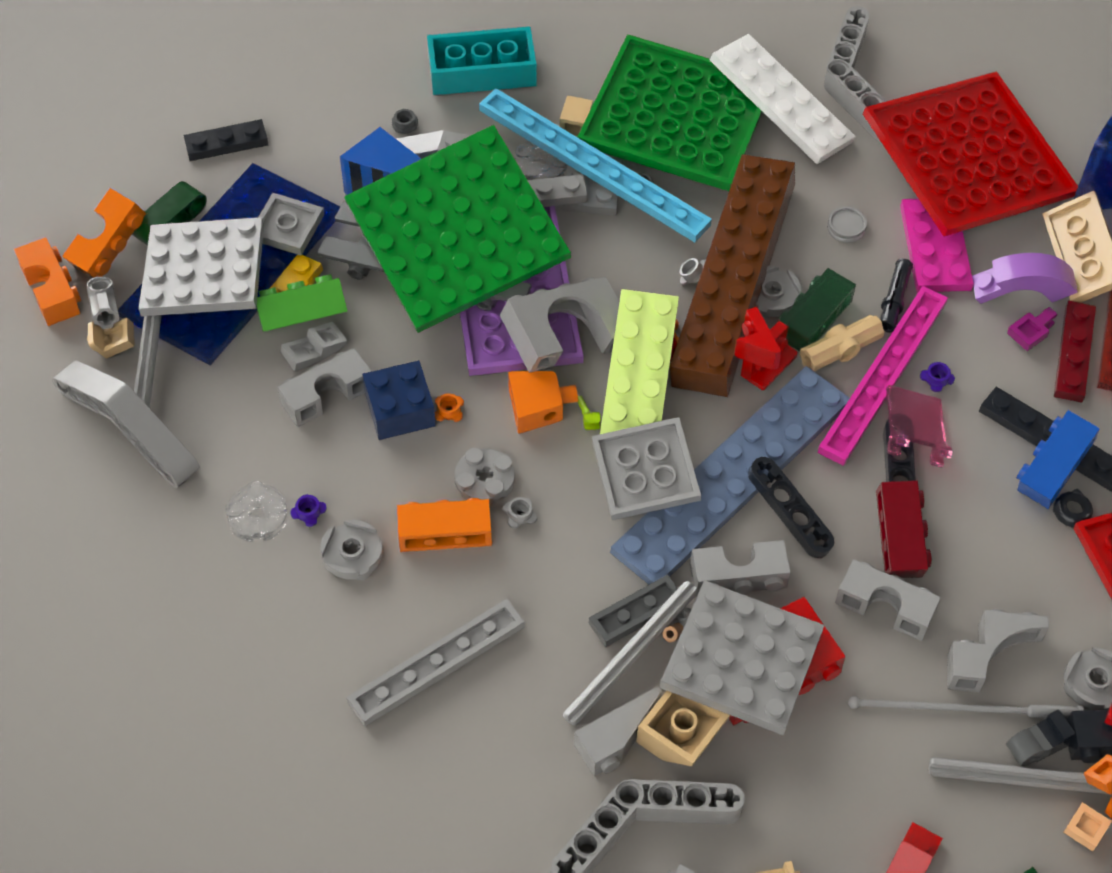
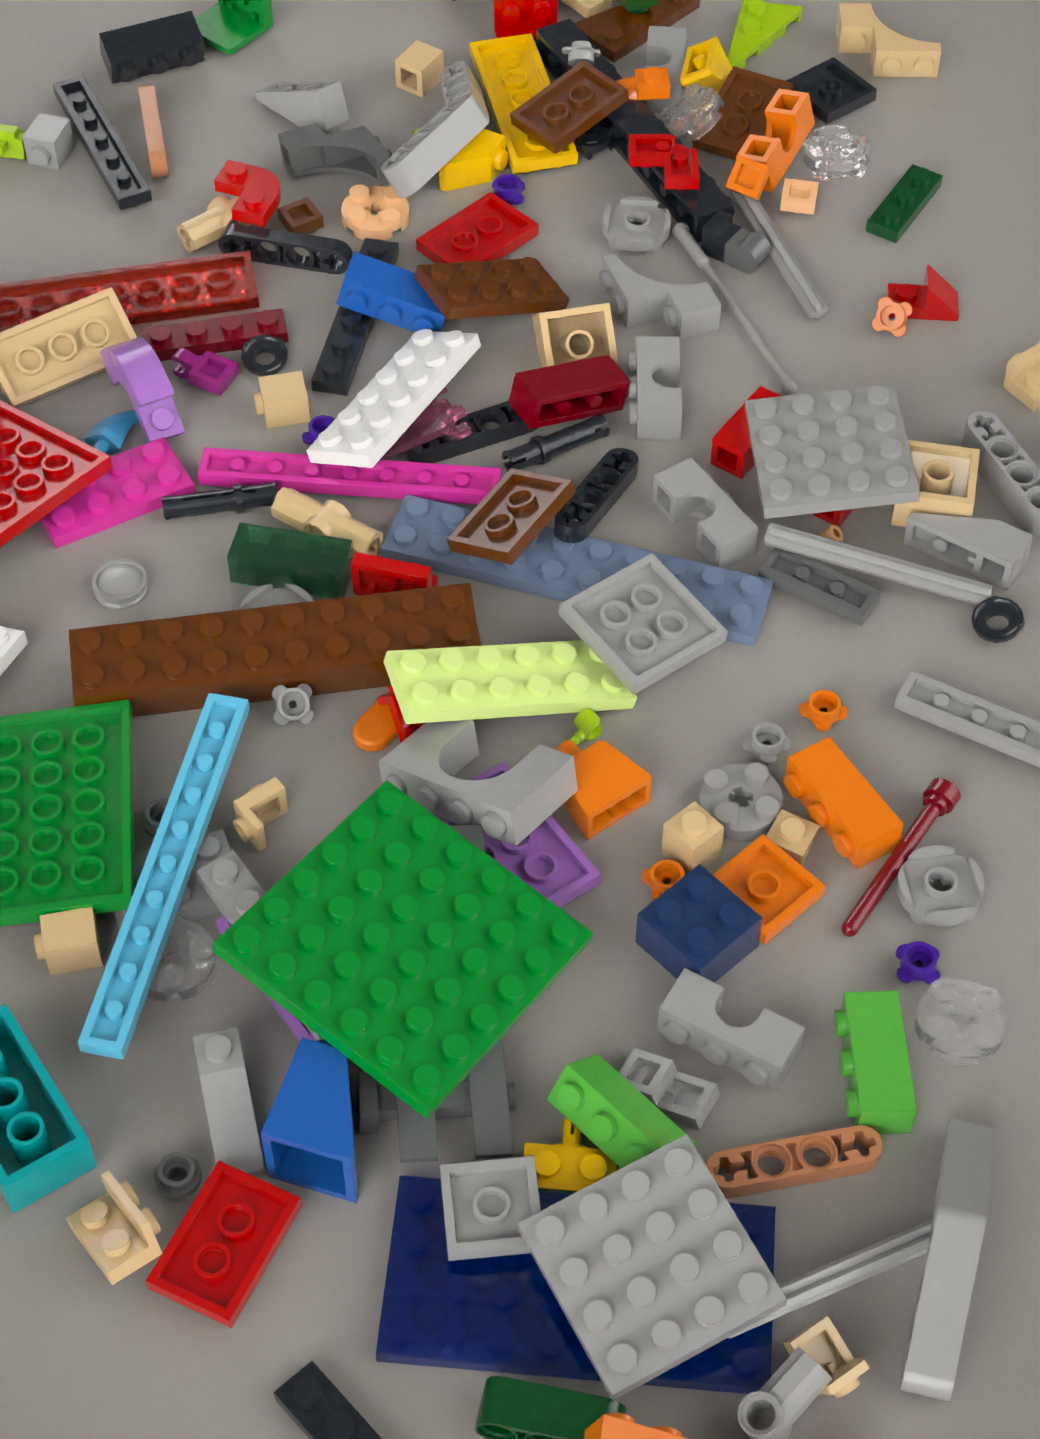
camera: 115 degrees left, 5 degrees down
red slope [734,307,781,370] -> none
none -> tan bracket [66,1170,163,1285]
none -> dark azure bar [84,410,140,455]
none -> red plate [145,1160,303,1329]
none -> tan bracket [233,776,288,852]
none -> black piece [241,335,288,377]
none -> tan brick [253,370,310,429]
none -> white plate [306,329,481,468]
none -> reddish brown plate [414,257,570,320]
none -> reddish brown plate [446,468,576,565]
none -> black pin [502,414,610,471]
none -> tan slope [532,302,619,367]
none -> tan brick [661,801,724,875]
none -> nougat beam [706,1125,883,1198]
none -> orange plate [713,834,826,945]
none -> tan plate [766,809,820,865]
none -> orange plate [799,690,848,732]
none -> bright green brick [833,990,917,1134]
none -> dark red piece [841,778,961,937]
none -> orange plate [872,297,912,337]
none -> black piece [971,596,1025,643]

